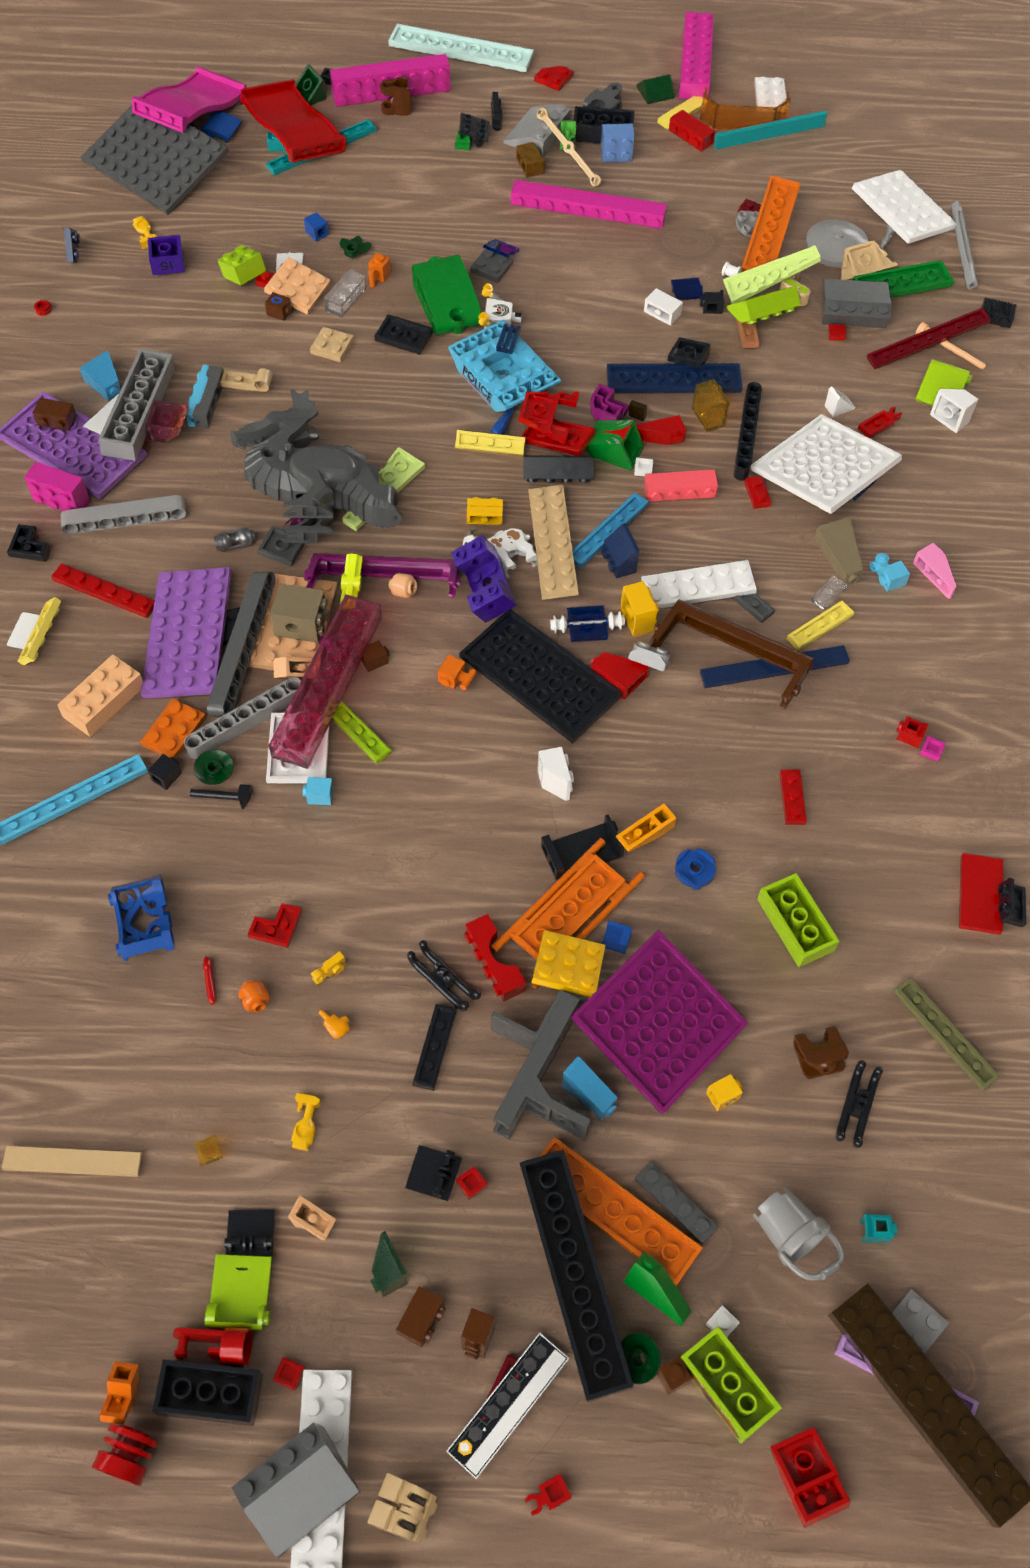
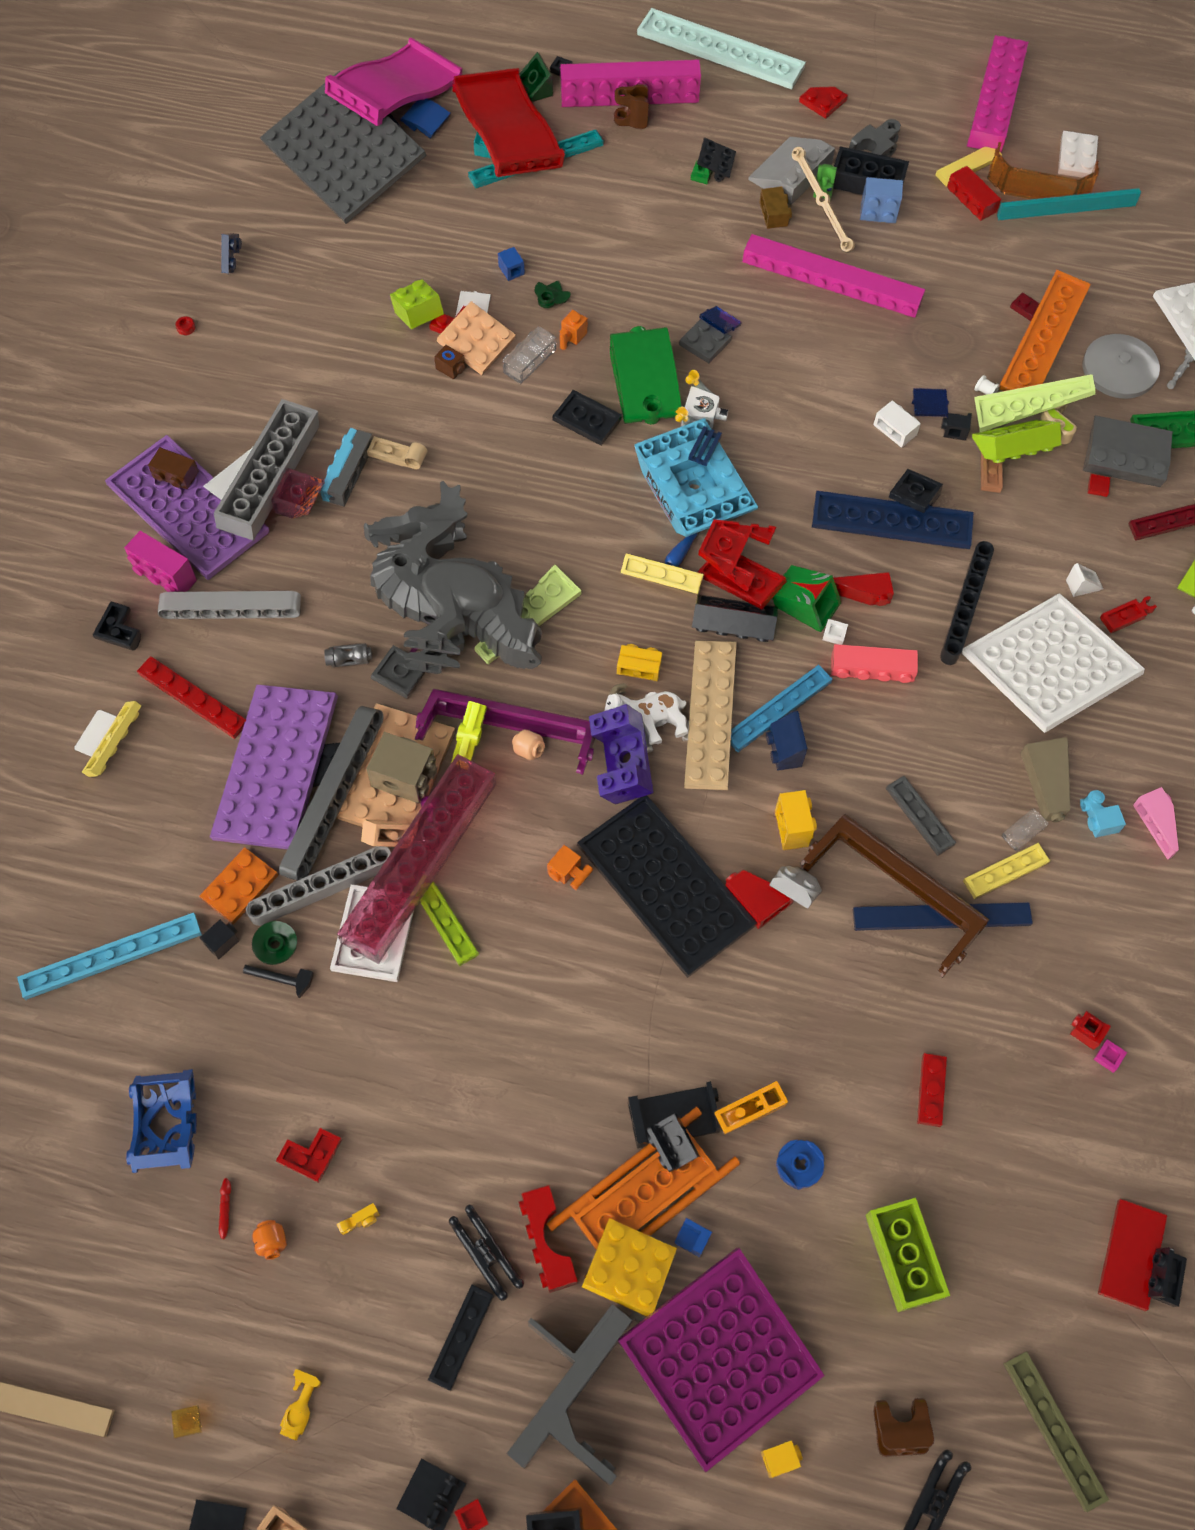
camera: 10 degrees right, 5 degrees up
light nougat brick [57,654,143,737] -> none
dark azure slope [80,351,121,401] -> none
yellow piece [133,216,157,249] -> none
dark purple brick [148,235,185,275] -> none
medium azure brick [303,777,333,805] -> none
tan plate [310,327,354,362] -> none
light orange piece [319,1010,350,1039] -> none
reddish brown brick [359,640,390,672] -> none
black hinge [491,92,502,131] -> none
white slope [537,747,574,801] -> none
clear blue plate [550,605,625,642] -> none
dark azure slope [562,1057,618,1120] -> none
magenta brick [590,384,629,421] -> none
dark brown tile [628,400,647,422] -> none
dark green slope [636,74,675,104] -> none
white plate [641,560,757,609] -> none
clear yellow brick [692,379,730,432] -> none
light grey dish [736,211,759,238] -> none
red plate [744,476,771,509] -> none
tan wing [840,240,898,280] -> none
none -> bracket [647,1113,700,1172]

